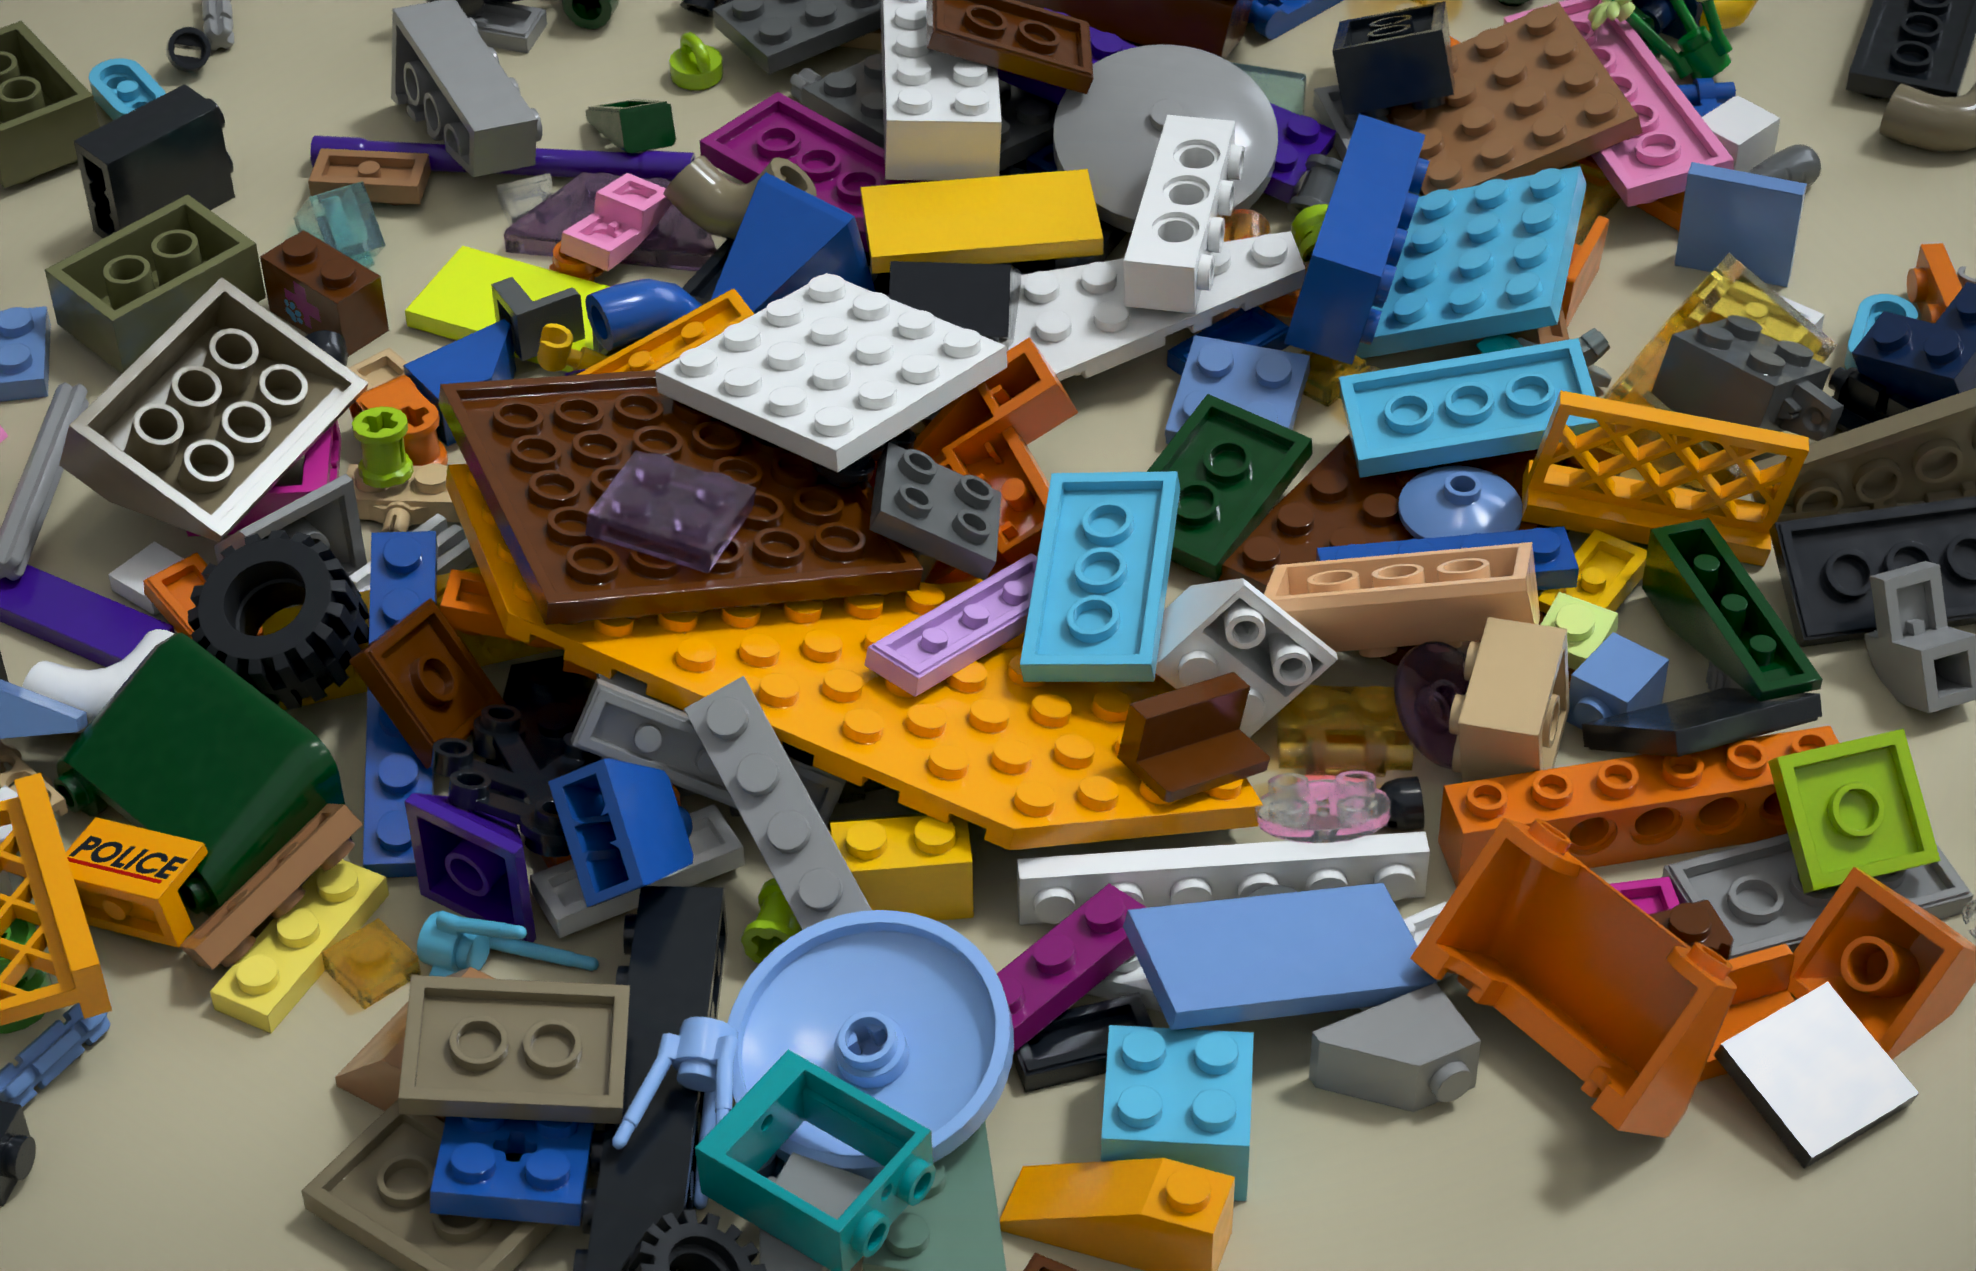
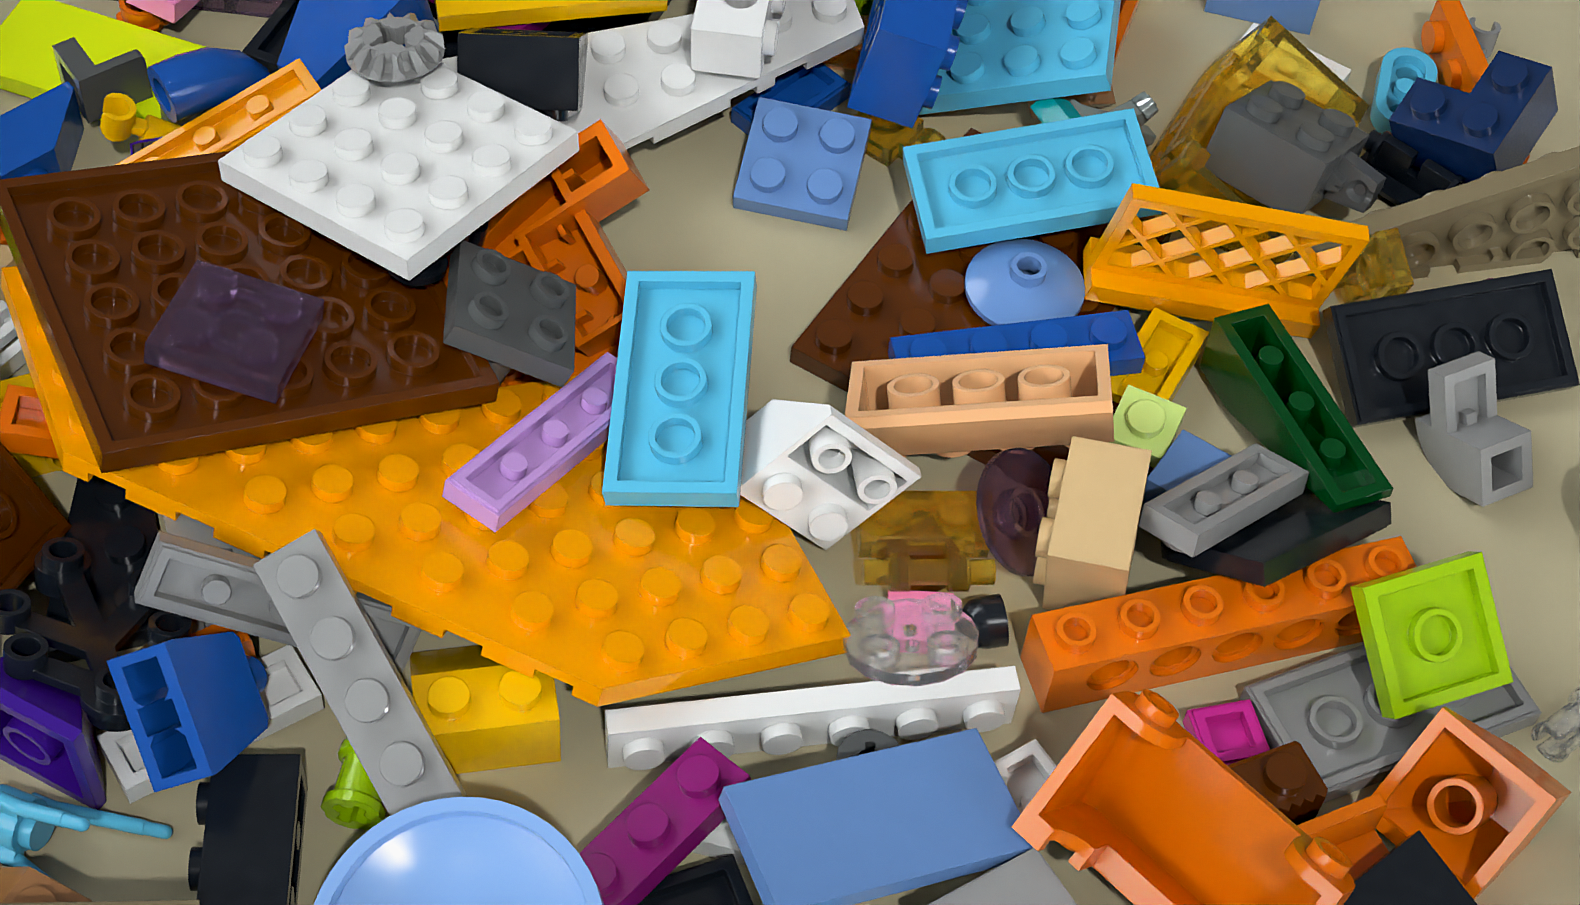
camera: 10 degrees left, 10 degrees up
reddish brown panel [1117,672,1270,802] -> none
dark green plate [1147,394,1313,581] -> none
none -> light grey gear [344,12,445,82]
none -> light grey plate [1138,443,1309,558]
none -> clear yellow plate [1338,228,1414,304]

